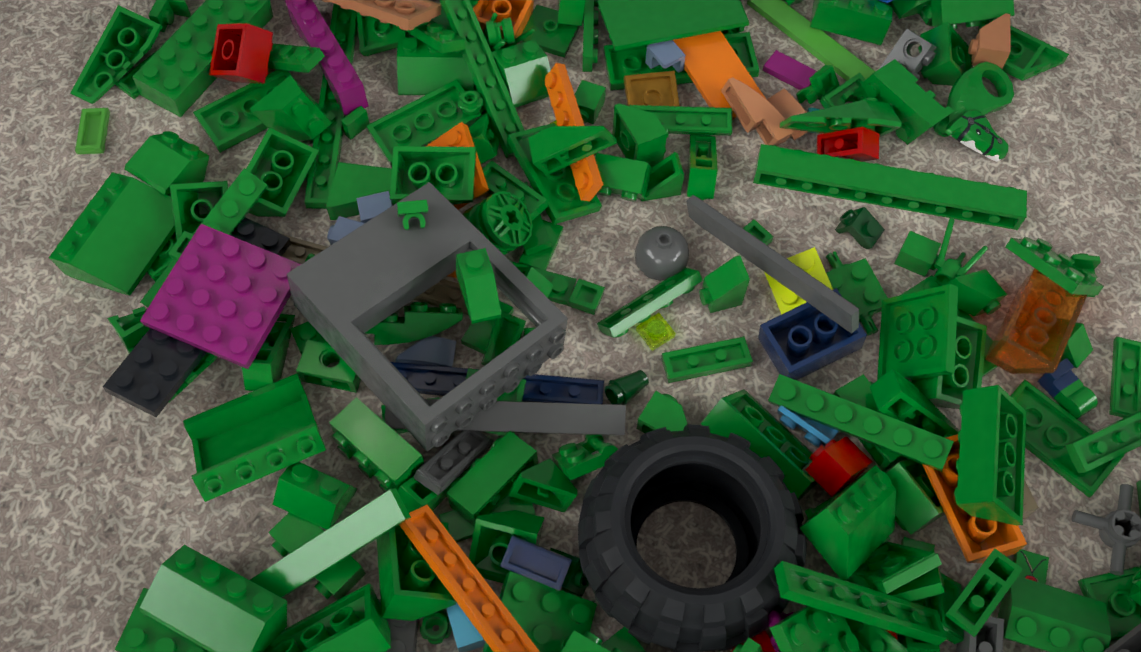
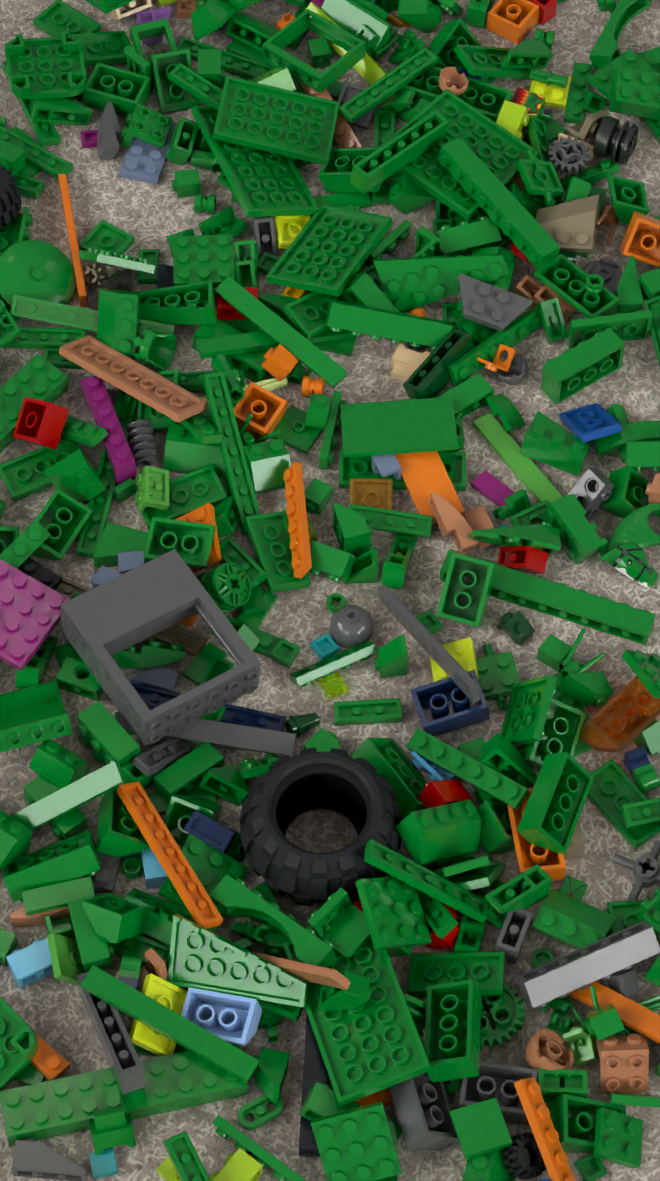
camera: 10 degrees right, 5 degrees down
green tile [397,200,428,230] -> none
green slope [456,248,501,324] -> none
green plate [458,91,483,115] -> none
green wheel [486,17,515,47] -> none
green slope [528,126,617,176] -> none
none -> dark grey piece [127,420,158,467]
none -> bright green bracket [135,465,169,512]
none -> teal tile [309,633,340,660]
none -> green bush [326,593,346,614]
none -> green brick [436,551,498,627]

